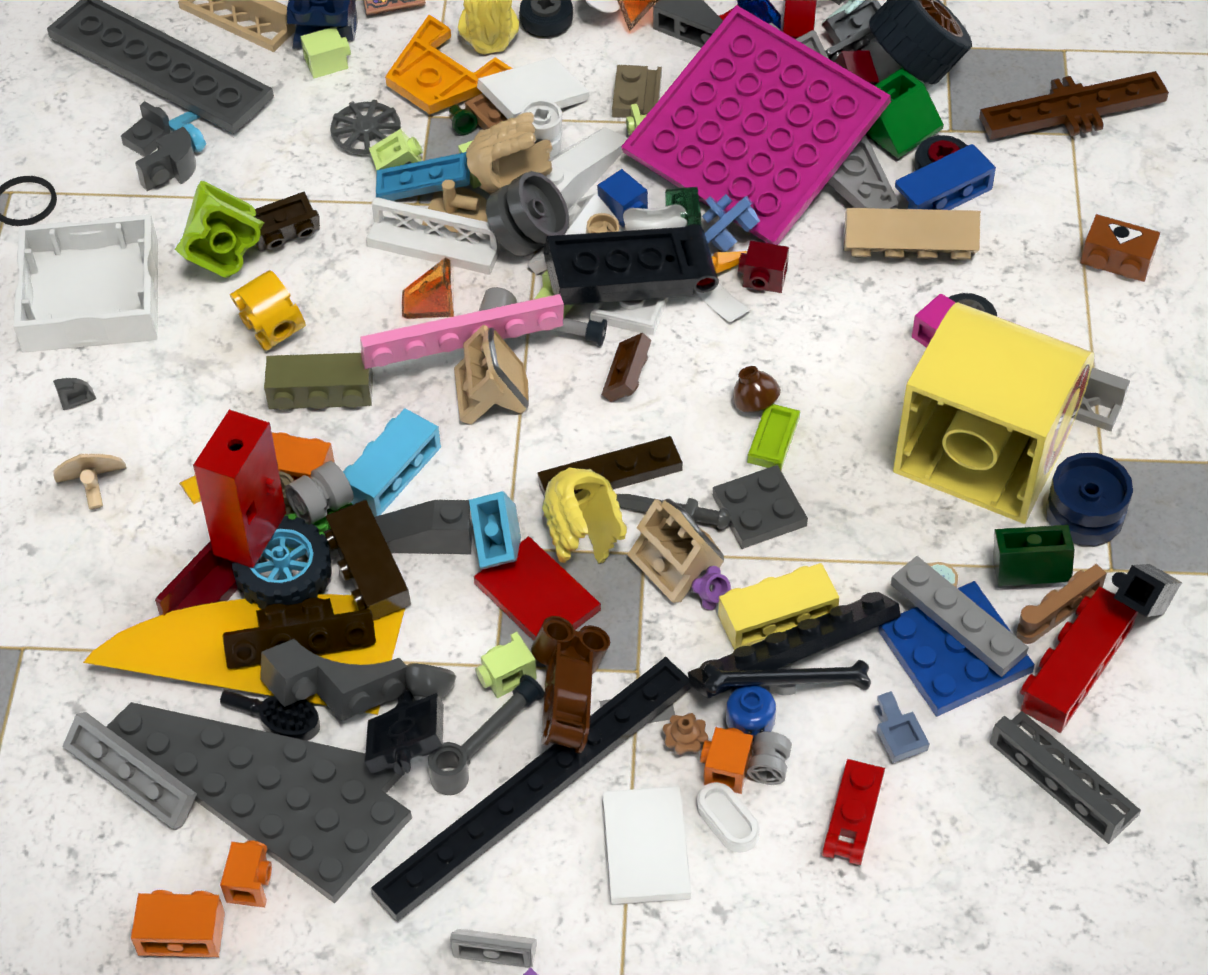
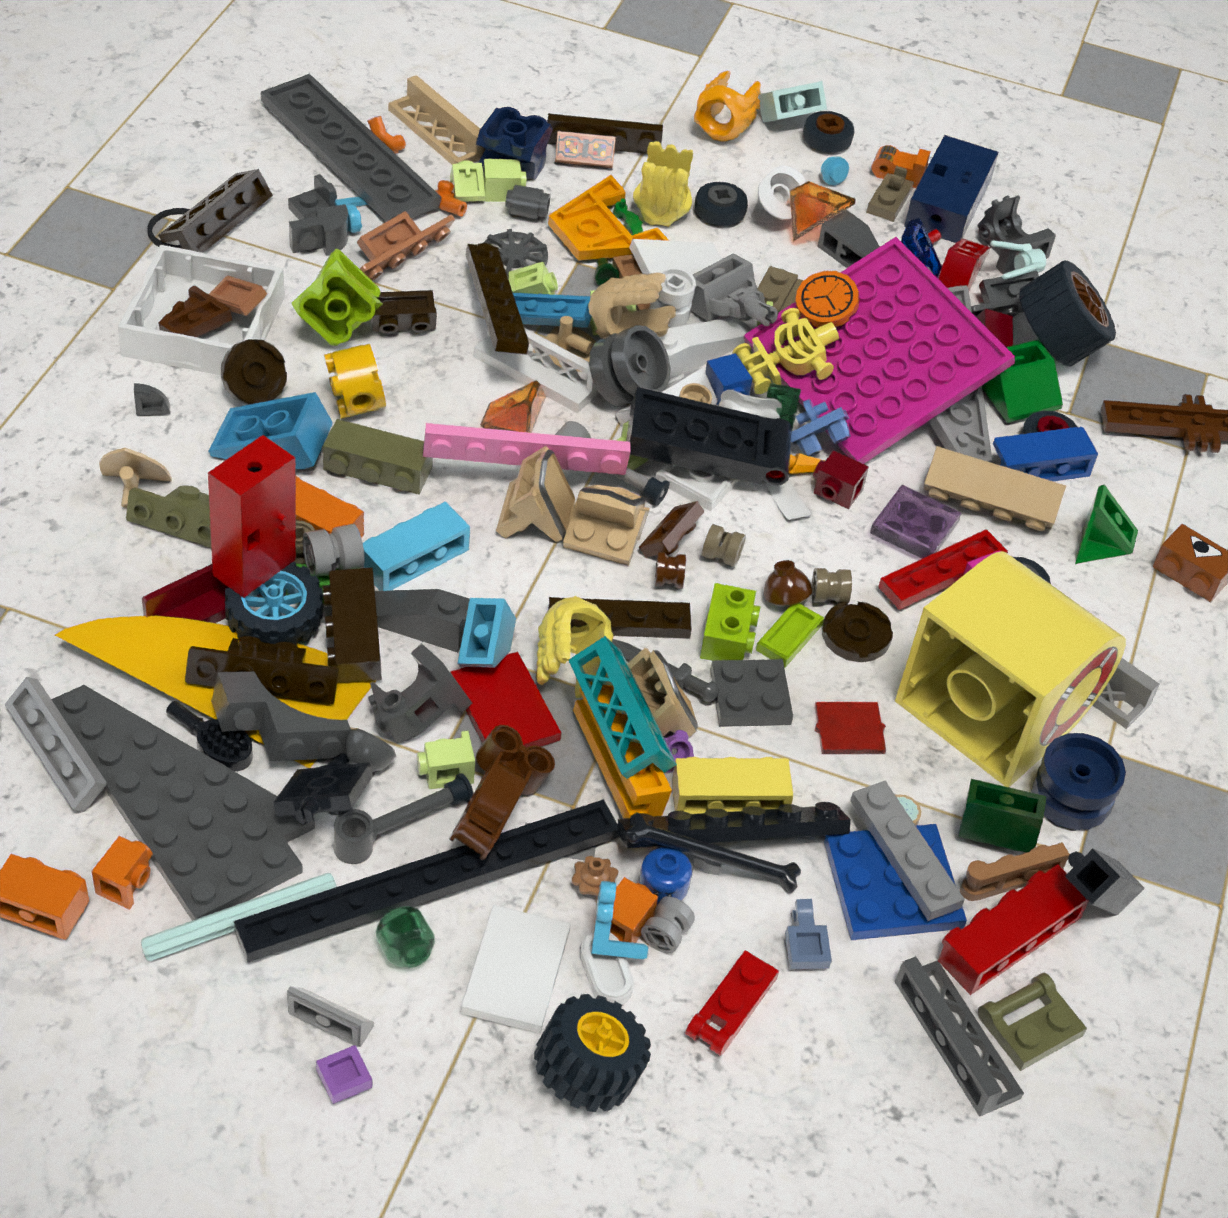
camera: 10 degrees right, 5 degrees down
none -> olive bracket [126,485,211,548]
none -> light aqua axle [141,873,337,961]
none -> dark brown fence [158,169,273,253]
none -> reddish brown wing [158,285,232,337]
none -> dark azure slope [208,392,333,470]
none -> nougat tile [209,276,267,316]
none -> dark brown tile [221,339,287,405]
none -> nougat bracket [356,211,455,281]
none -> orange arm [367,116,406,154]
none -> dark grey tile [368,643,472,743]
none -> clear green head [375,906,435,968]
none -> orange arm [435,180,467,216]
none -> yellowish green bracket [450,161,486,202]
none -> dark brown plate [465,243,529,355]
none -> dark grey brick [505,184,551,219]
none -> black wheel [534,994,651,1112]
none -> tan piece [563,485,650,566]
none -> teal fence [569,636,677,779]
none -> light orange brick [573,677,672,818]
none -> medium azure piece [591,881,648,959]
none -> green piece [613,198,643,235]
none -> reddish brown wheel [655,552,686,589]
none -> light grey brick [691,253,778,326]
none -> lime brick [700,583,761,661]
none -> dark tan wheel [702,524,746,567]
none -> light yellow piece [732,308,839,394]
none -> orange tile [796,271,859,328]
none -> dark tan wheel [811,568,852,604]
none -> clear red piece [814,702,886,754]
none -> dark brown tile [822,601,893,662]
none -> clear purple plate [870,485,962,559]
none -> red plate [878,529,1008,610]
none -> olive plate [978,973,1087,1071]
none -> green slope [1075,484,1138,564]

